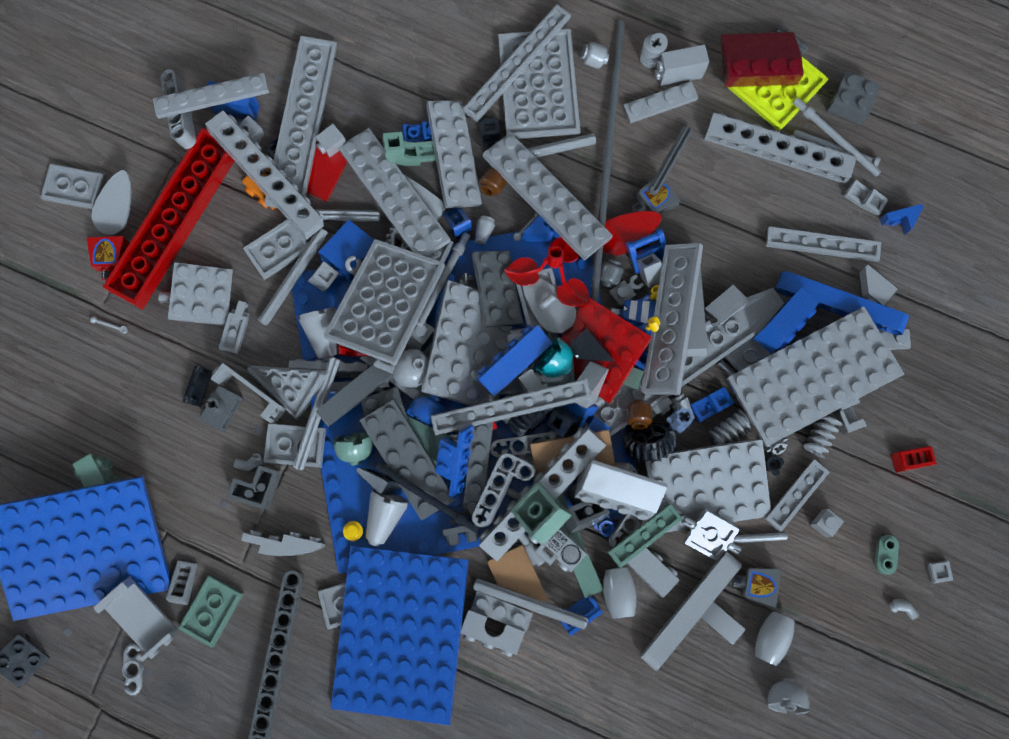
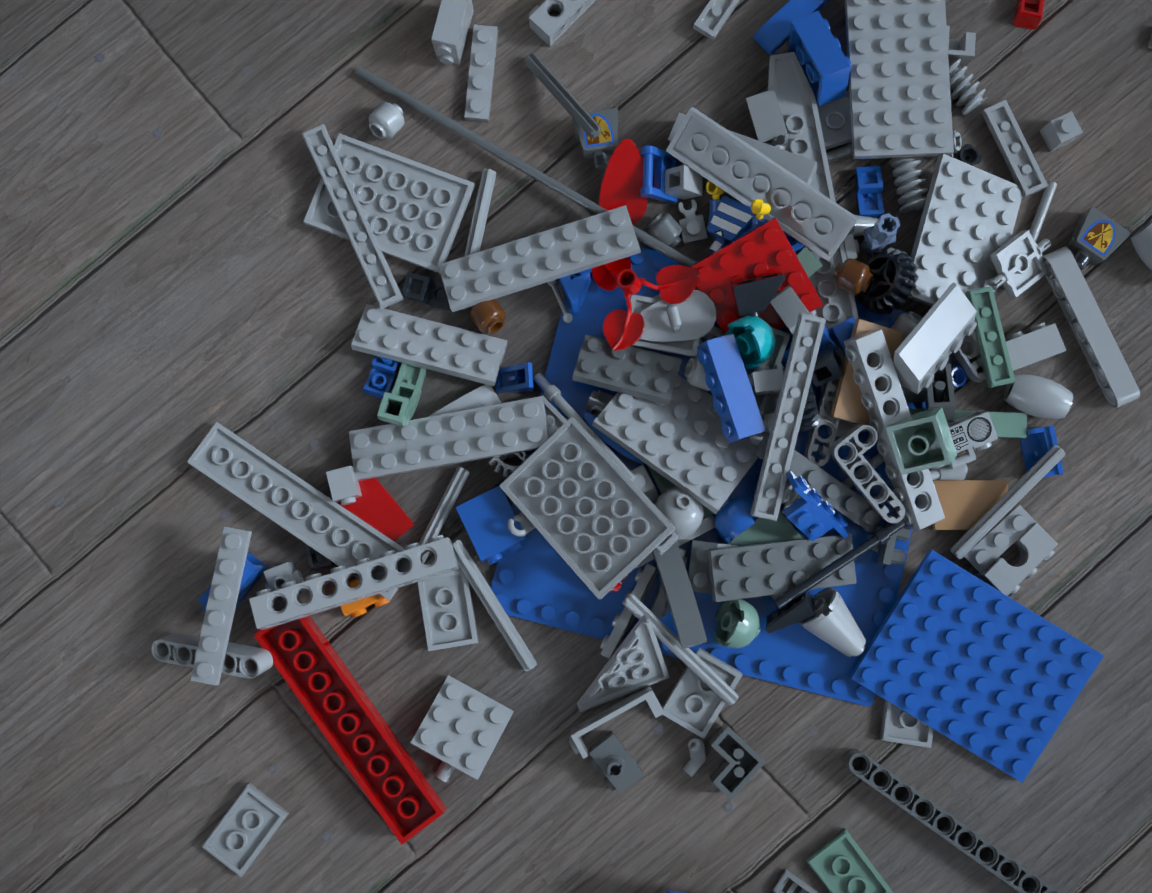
camera: 65 degrees left, 5 degrees up
torso [87,236,129,281] -> none
light grey hinge [90,316,128,334] -> none
light grey shield [91,170,132,235] -> none
black hinge [182,366,213,407] -> none
light grey hinge [219,301,249,355] -> none
light grey slope [241,530,325,556] -> none
light grey cone [298,307,337,361] -> none
light grey panel [308,262,339,292] -> none
yellow plate [343,521,363,541] -> none
light grey cone [475,216,495,245] -> none
light grey piece [640,33,668,68] -> none
light grey slope [701,602,746,645] -> none
sand green plate [875,535,899,575] -> none

